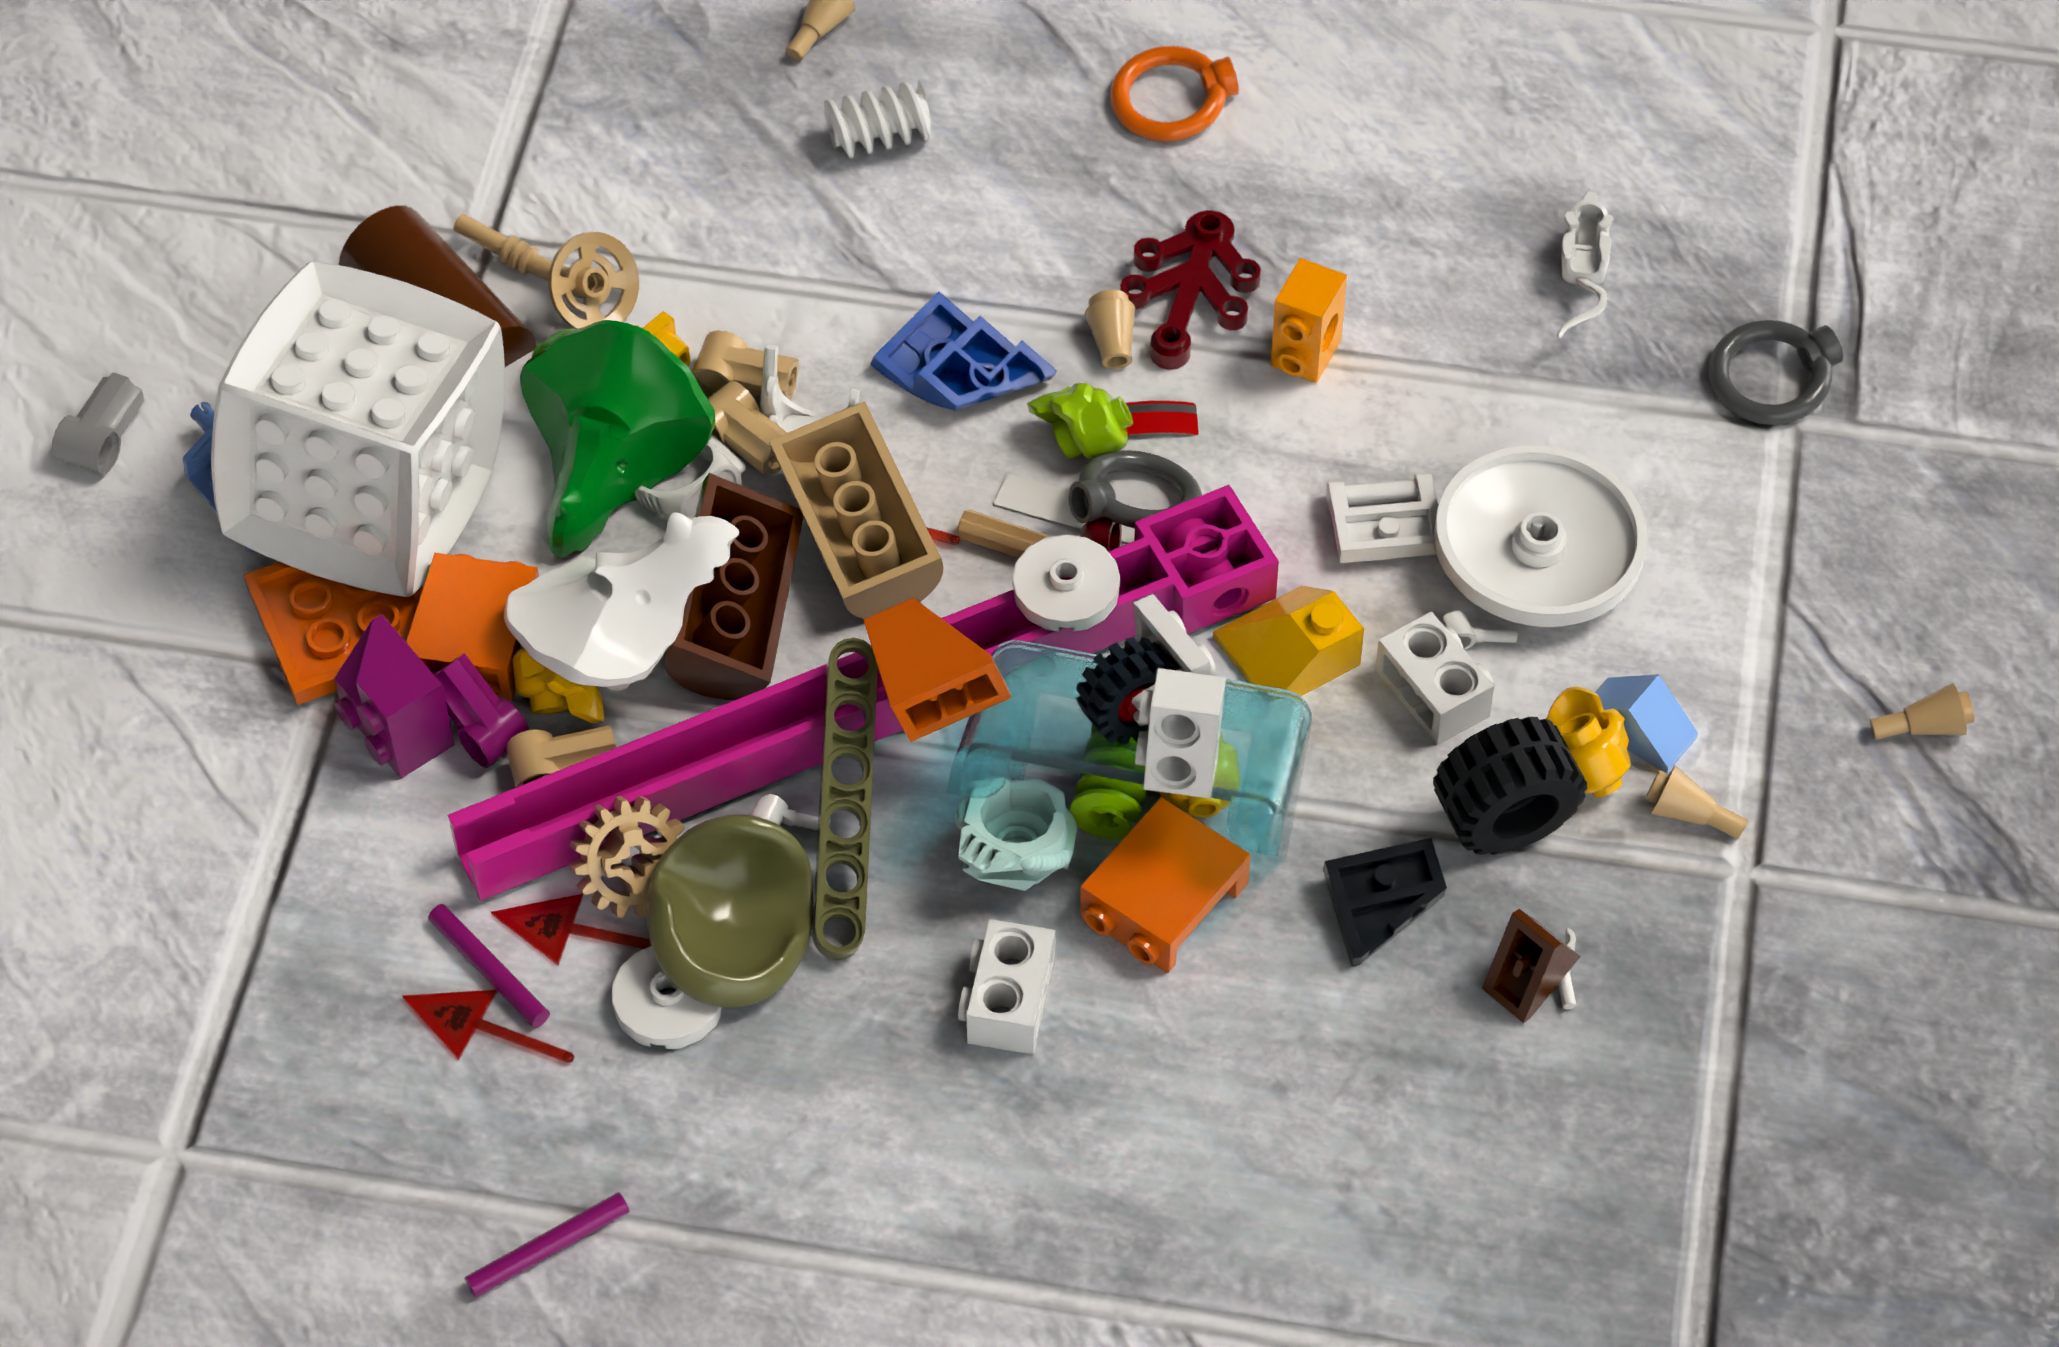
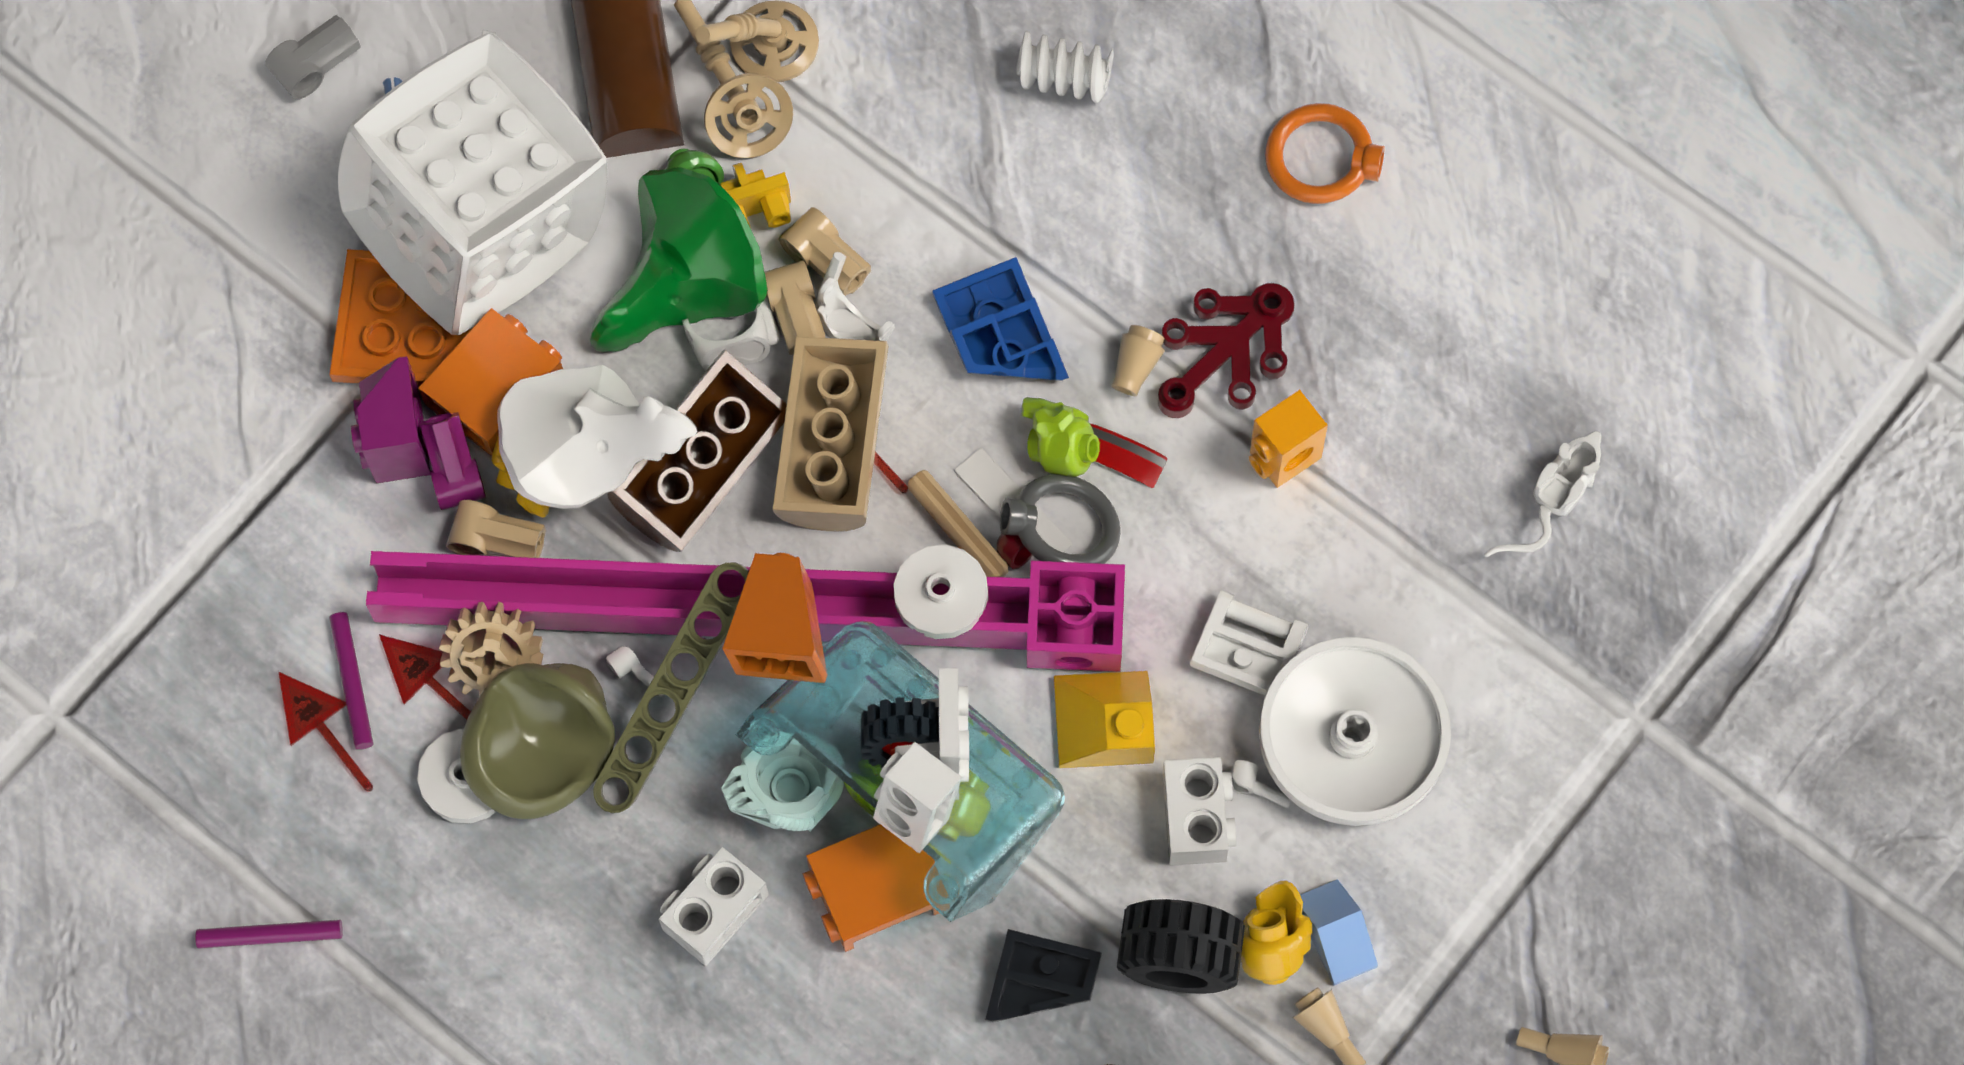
camera: 30 degrees right, 15 degrees up
dark grey piece [1708,320,1843,425] -> none
none -> tan dish [695,0,819,82]

